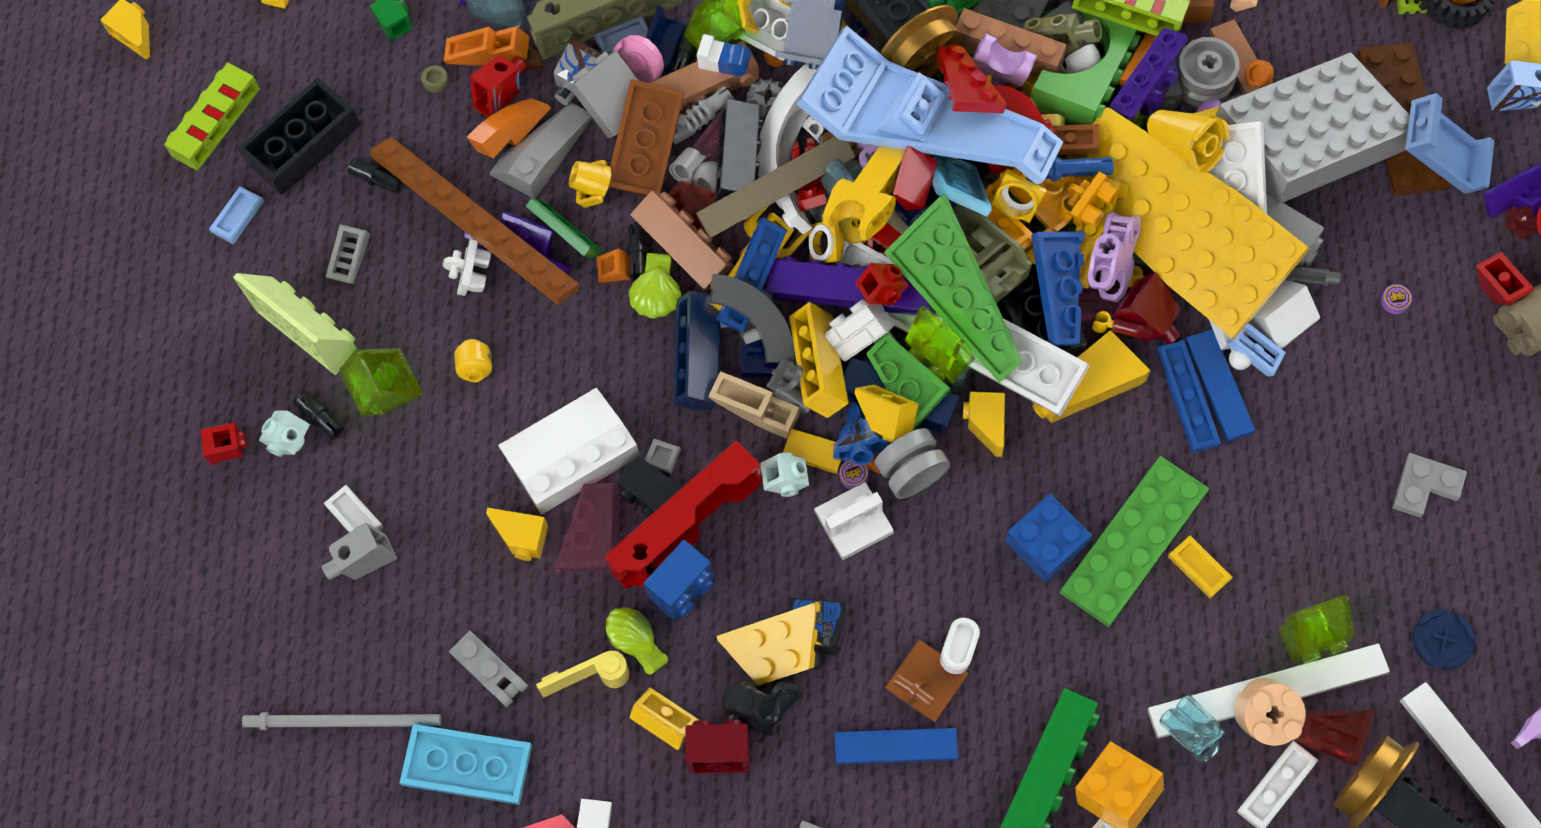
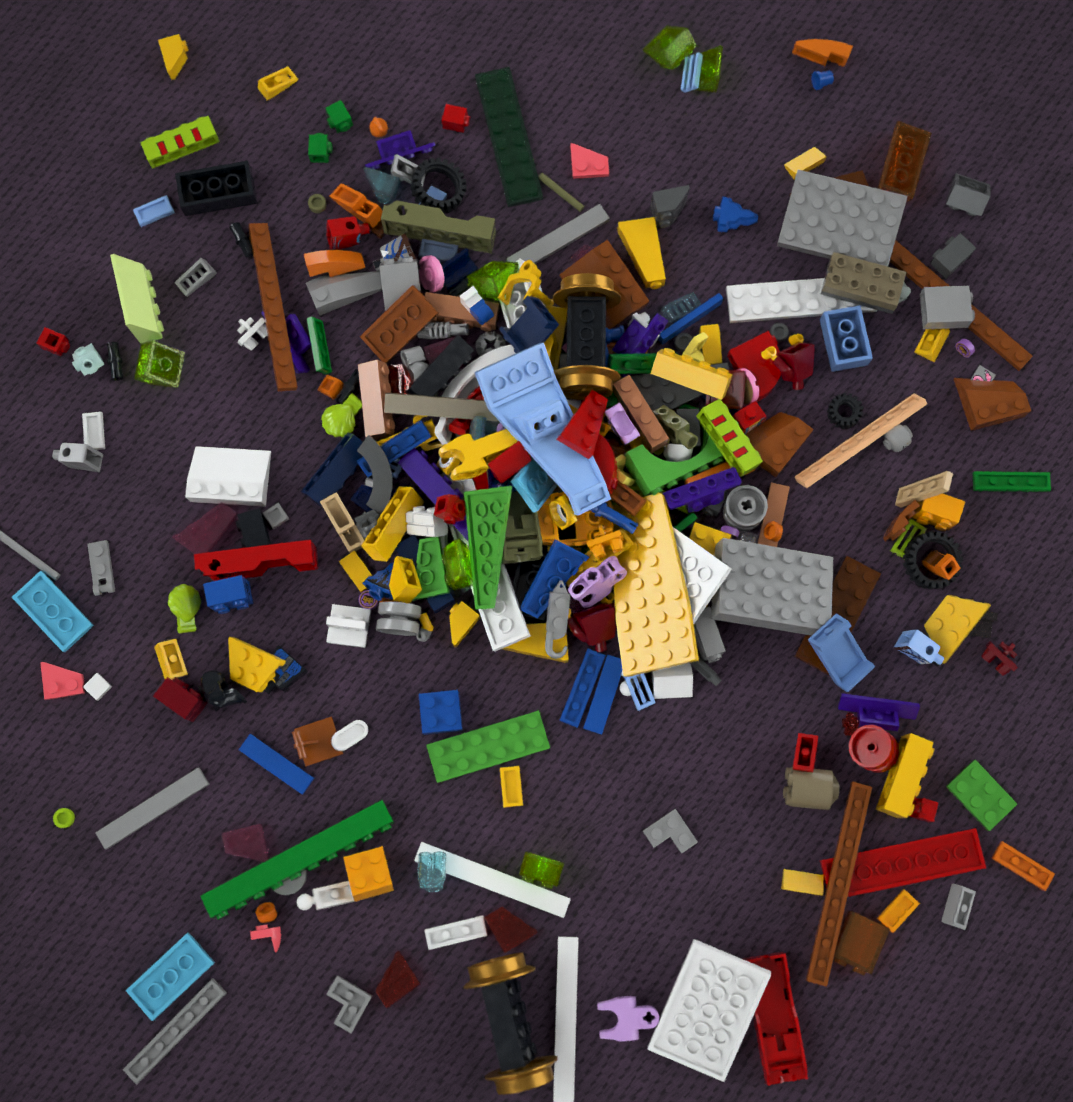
camera: 30 degrees right, 10 degrees up
yellow head [454,339,492,382] -> none
yellow slope [486,508,548,561] -> none
light yellow door [536,651,630,698] -> none
yellow piece [569,160,611,208] -> none
light aqua brick [760,452,809,497] -> none
yellow cone [1147,110,1229,172] -> none
light nougat brick [1234,678,1306,746] -> none
tile [1381,284,1412,314] -> none
dark blue tile [1412,610,1475,670] -> none
none -> arm [416,613,433,642]
none -> light grey plate [545,580,571,659]

